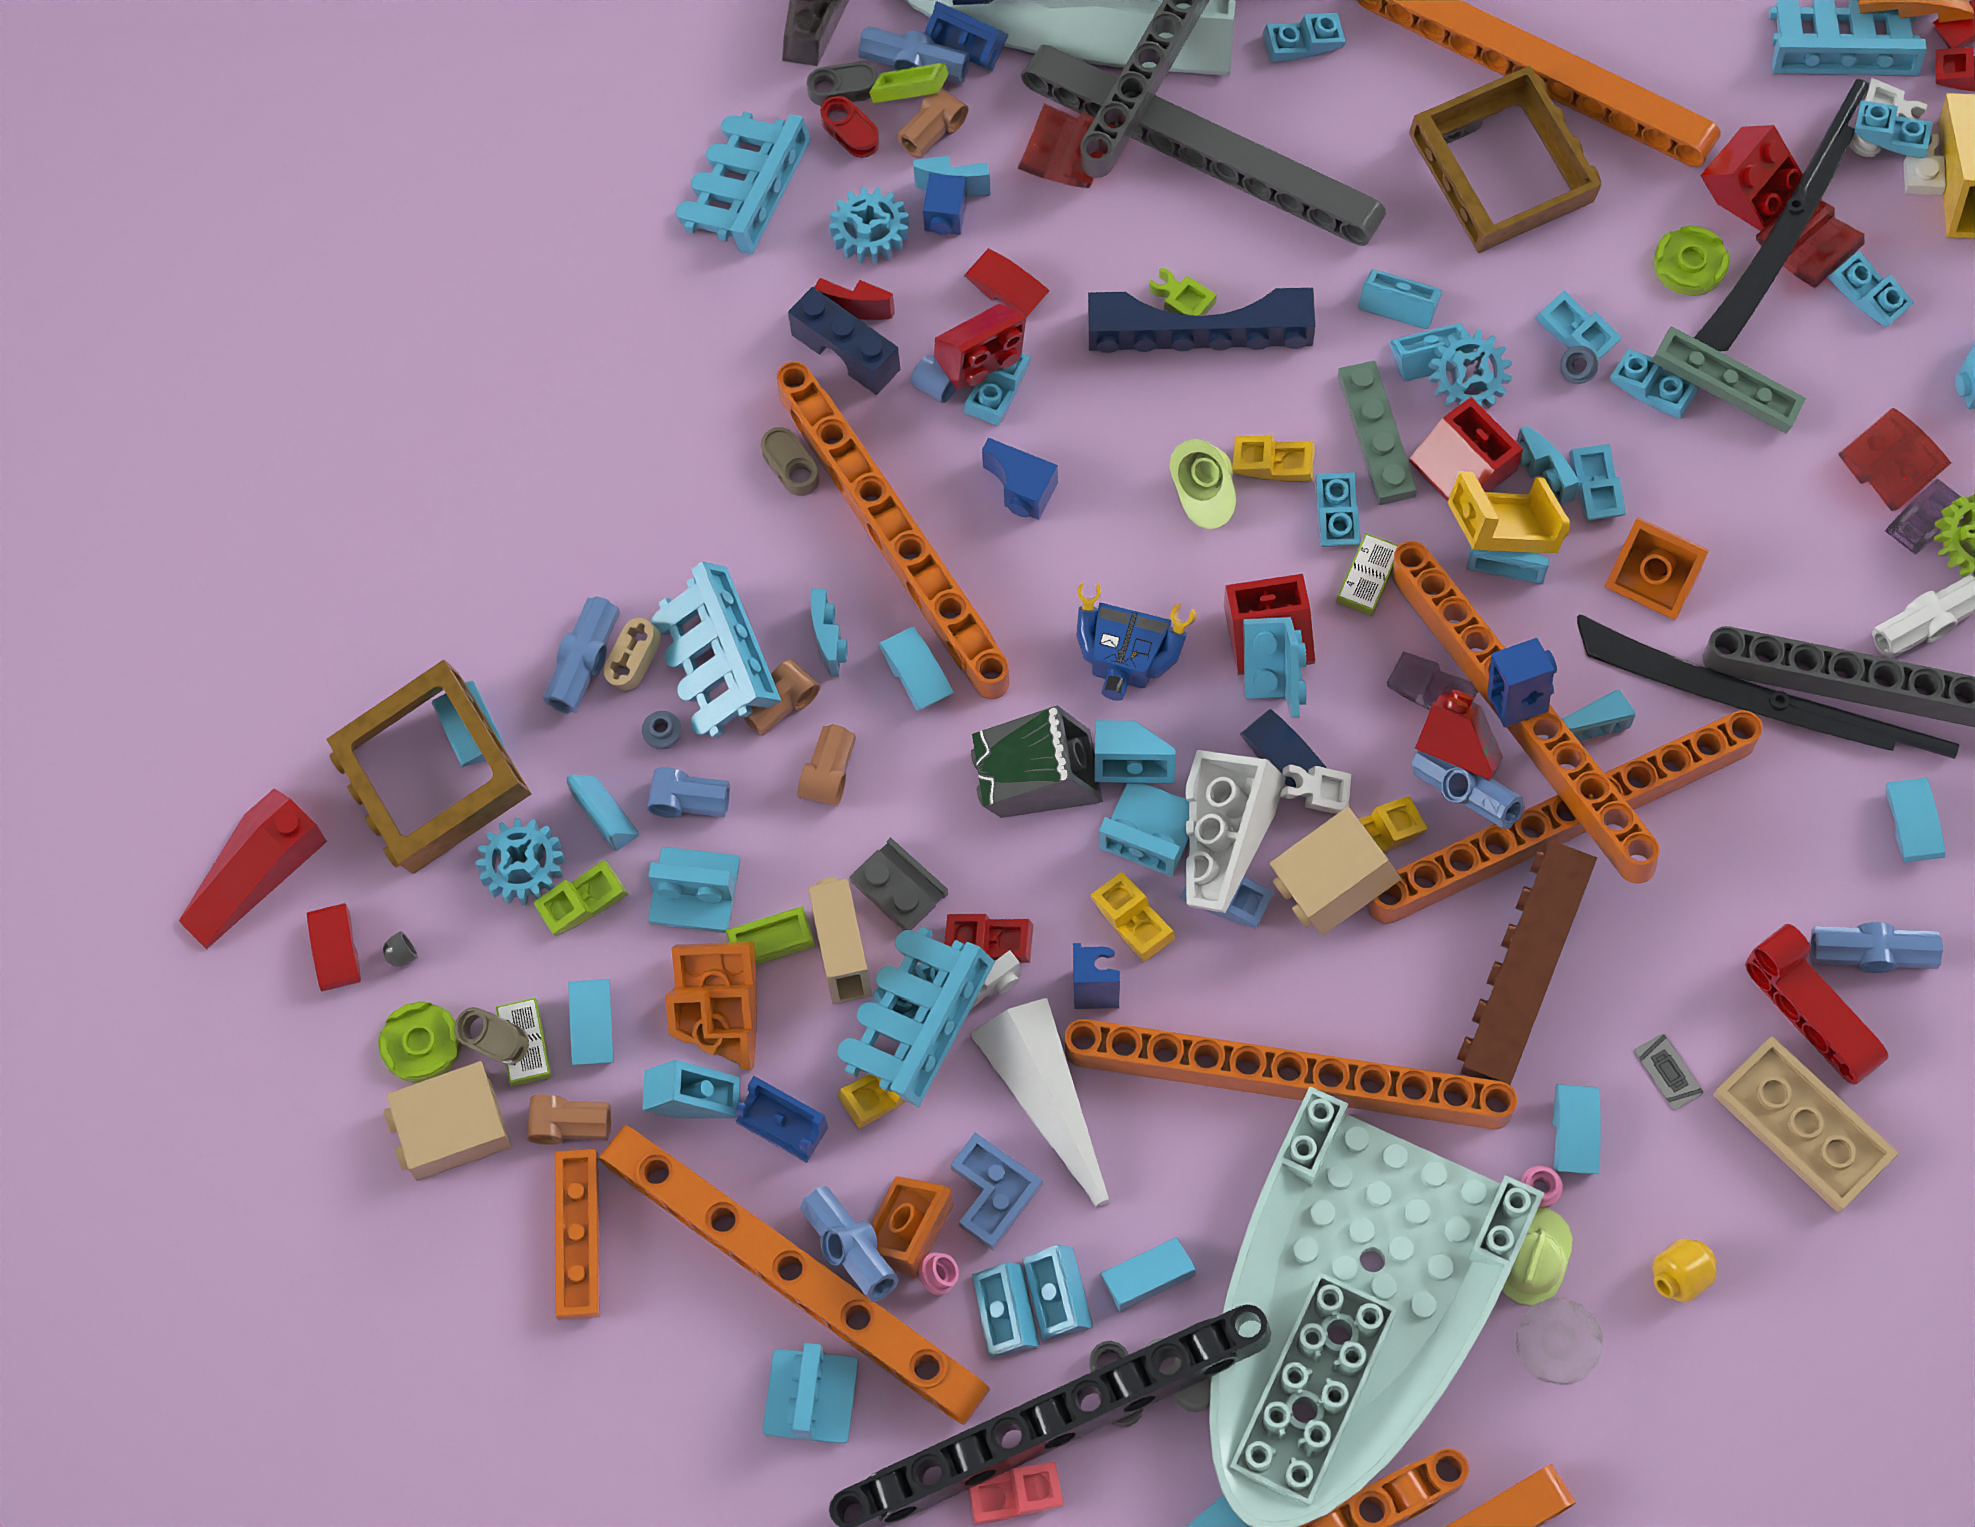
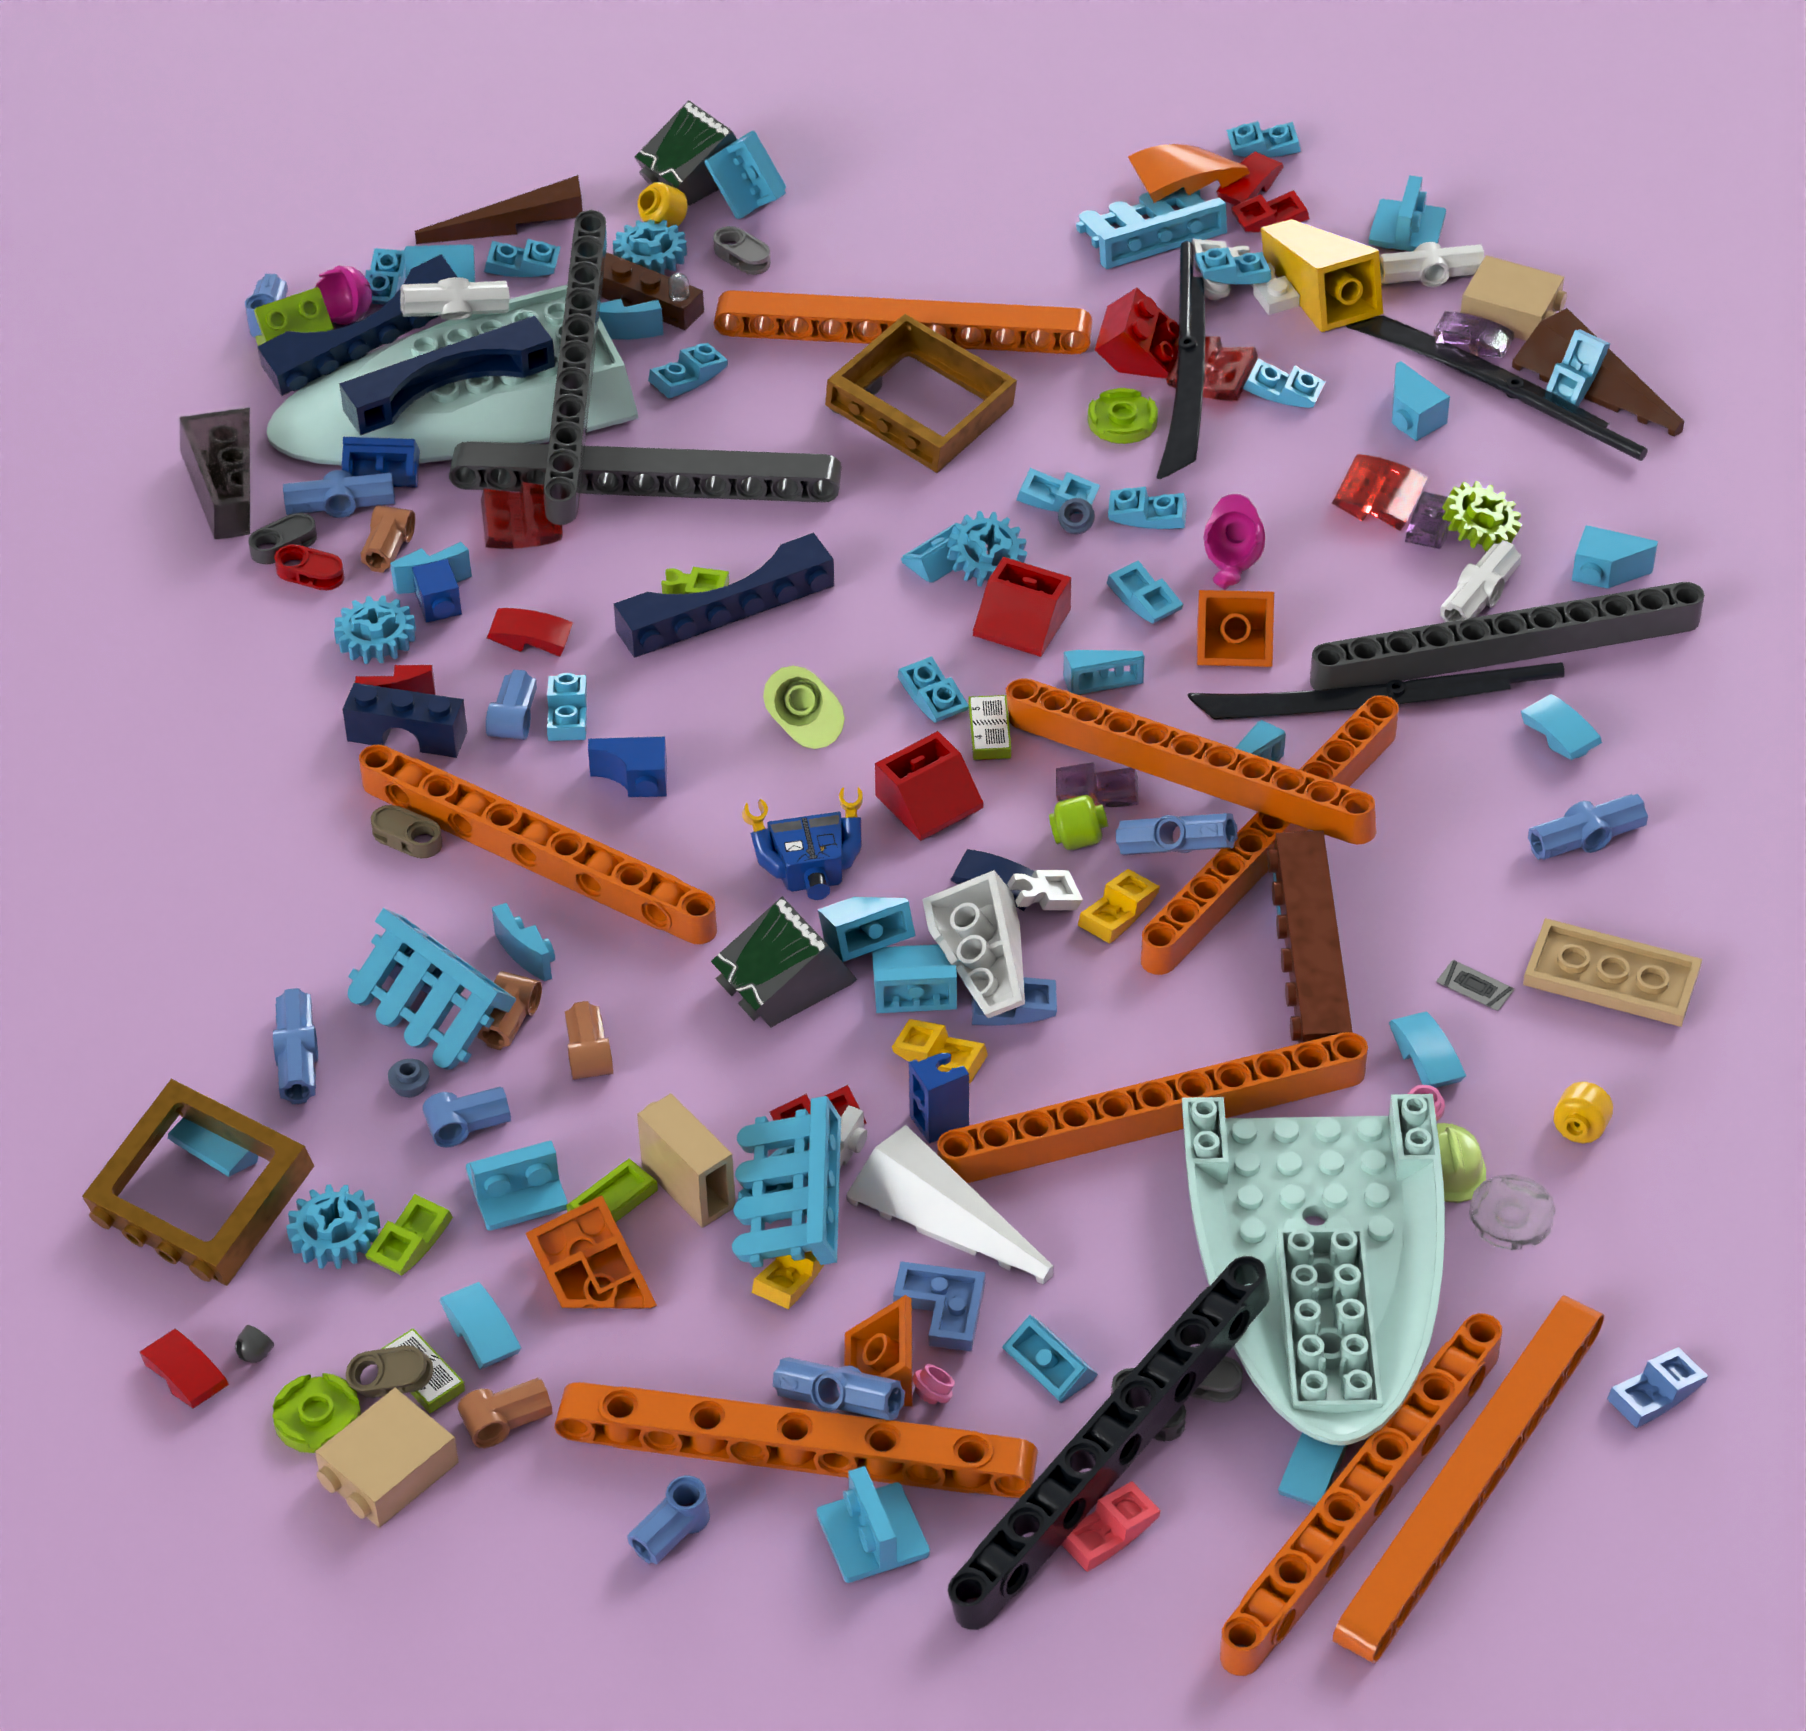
camera: 30 degrees left, 20 degrees down
red wedge [179,788,327,950] -> none
orange plate [555,1149,600,1320] -> none
medium azure slope [566,774,639,851] -> none
tan beam [604,617,661,691] -> none
medium azure slope [642,1060,740,1118] -> none
medium azure fence [676,112,811,255] -> none
blue hinge [736,1076,828,1163] -> none
dark grey plate [850,837,948,931] -> none
lime tile [869,63,949,104] -> none
medium azure slope [878,626,954,711] -> none
red slope [934,304,1026,390] -> none
medium azure slope [972,1262,1040,1357] -> none
medium azure slope [1101,1237,1196,1312] -> none
yellow slope [1232,435,1315,482] -> none
medium azure bracket [1243,617,1307,718] -> none
tan brick [1269,806,1402,936] -> none
sand green plate [1338,360,1417,505] -> none
medium azure slope [1358,269,1443,329] -> none
red slope [1415,689,1503,780] -> none
yellow panel [1448,472,1570,554] -> none
blue brick [1487,638,1557,727] -> none
medium azure slope [1516,426,1579,505] -> none
sand green plate [1651,326,1806,434] -> none
red beam [1745,923,1888,1085] -> none
none -> medium blue piece [627,1475,710,1565]
none -> lime head [1049,795,1109,850]
none -> dark pink piece [1203,494,1265,590]

